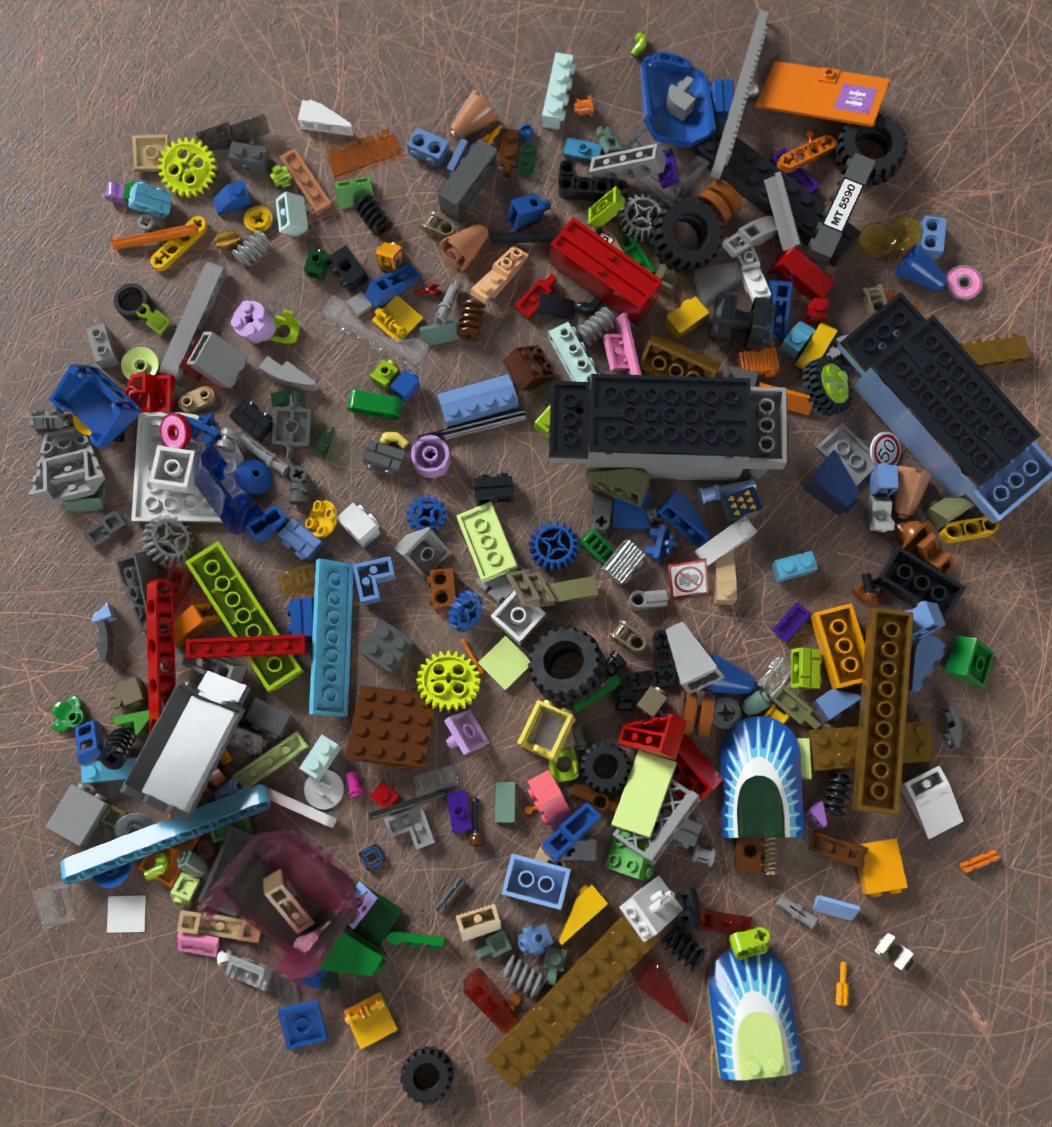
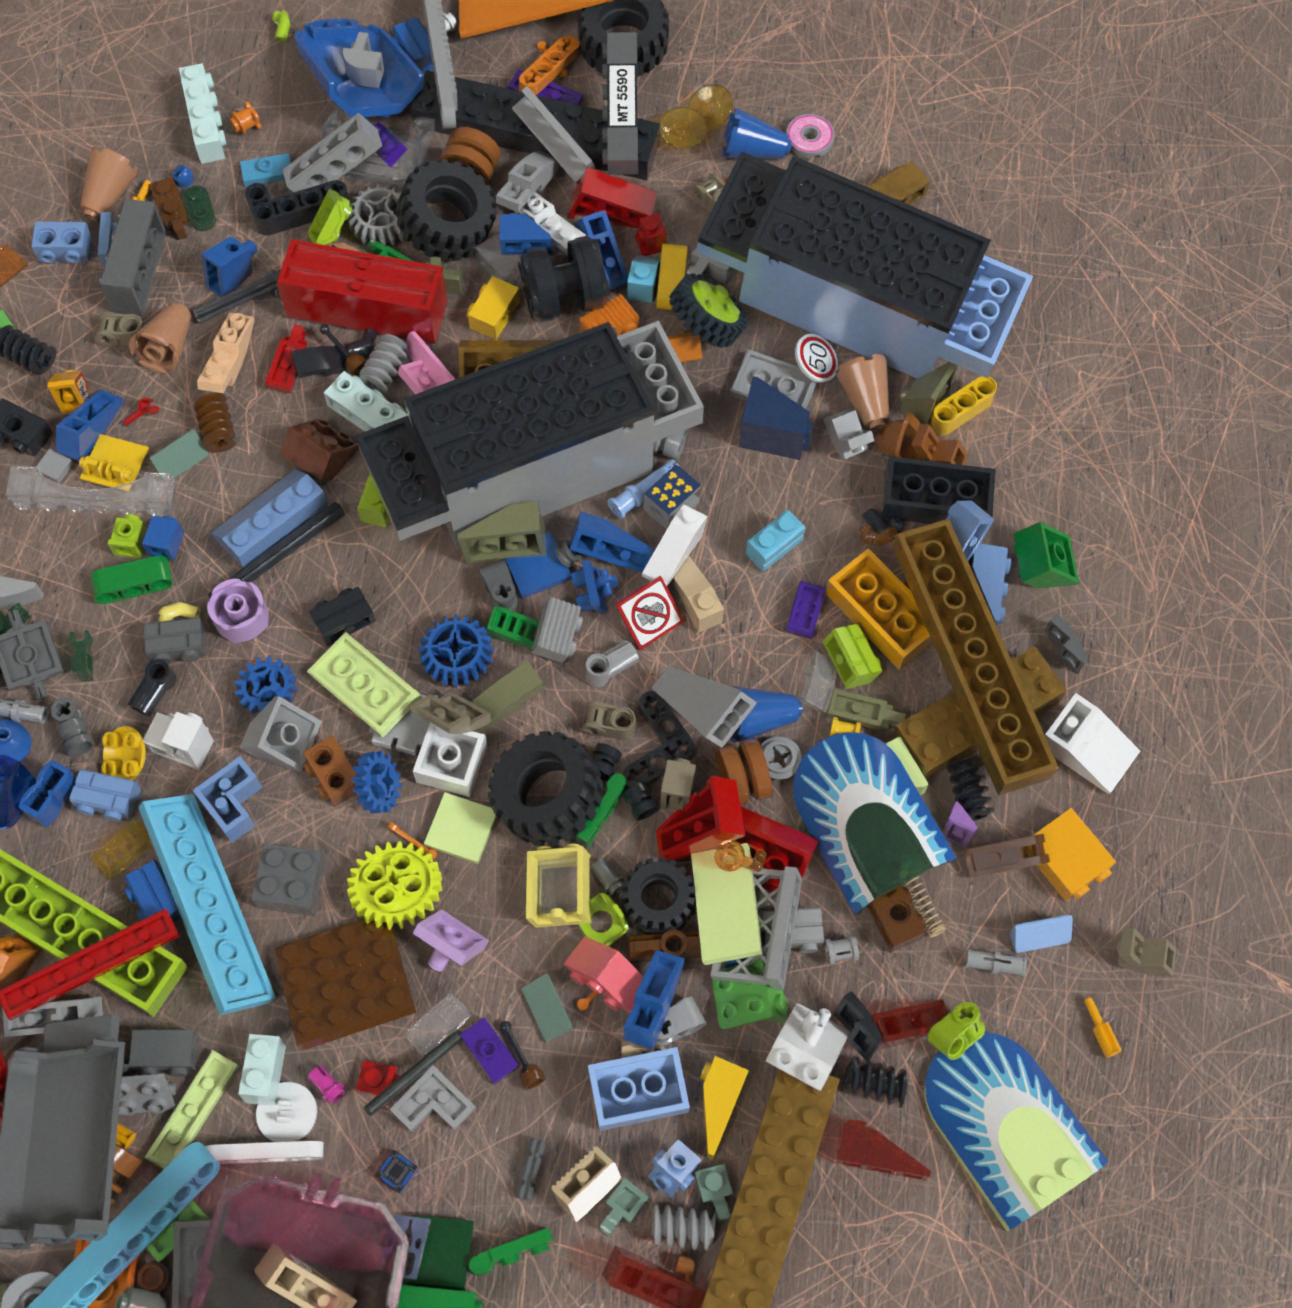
camera: 30 degrees left, 10 degrees down
medium blue brick [214,778,244,800] -> none
light grey pin [433,280,462,326] -> none
sand green plate [596,126,623,154] -> none
sand green brick [741,689,772,717] -> none
medium blue slope [812,689,861,722] -> none
medium blue brick [869,463,898,497] -> none
medium blue brick [915,216,947,260] -> none
orange axle [960,850,1000,873] -> none
none -> black piece [127,659,176,717]
none -> hinge [319,324,366,376]
none -> blue slope [500,213,552,255]
none -> clear orange plate [714,840,766,872]

